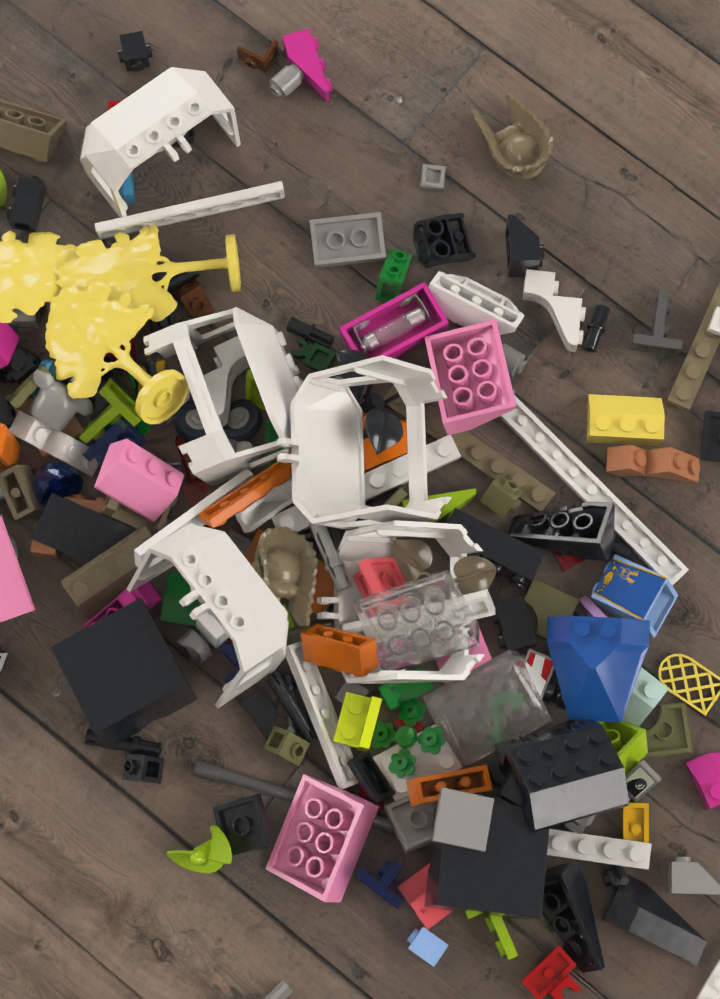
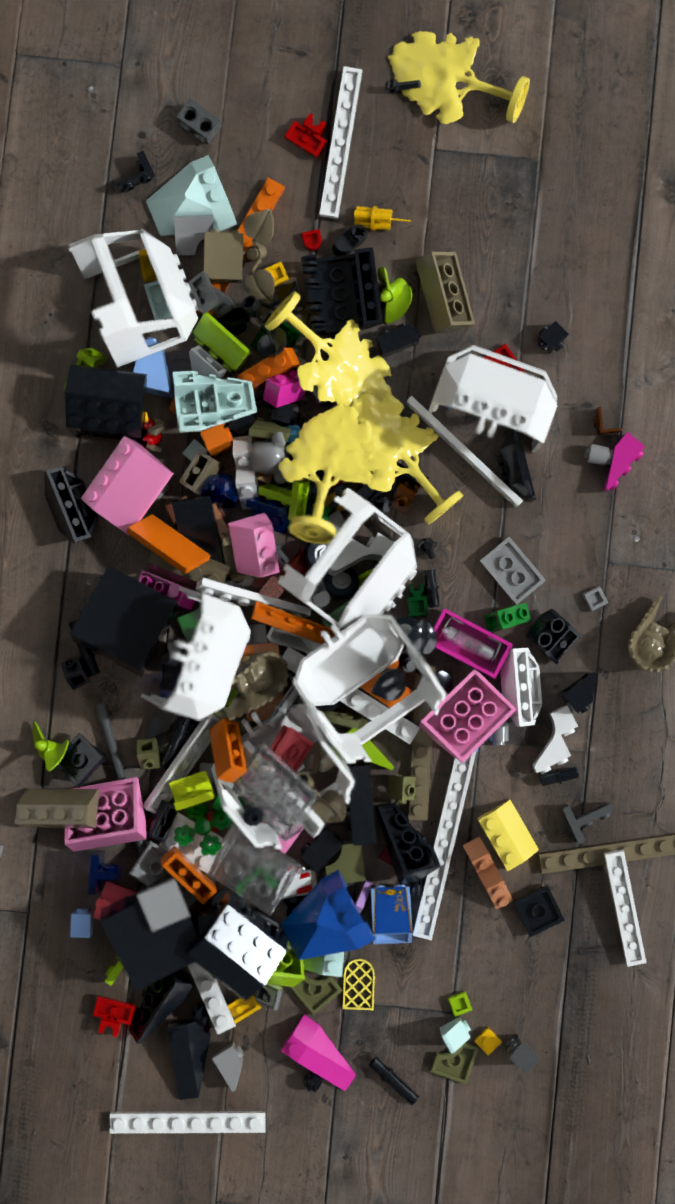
camera: 55 degrees right, 10 degrees up
none -> dark tan slope [14,789,100,828]
none -> orange tile [126,514,211,574]
none -> black plate [243,803,263,826]
none -> black plate [417,537,435,559]
none -> black wedge [496,429,536,502]

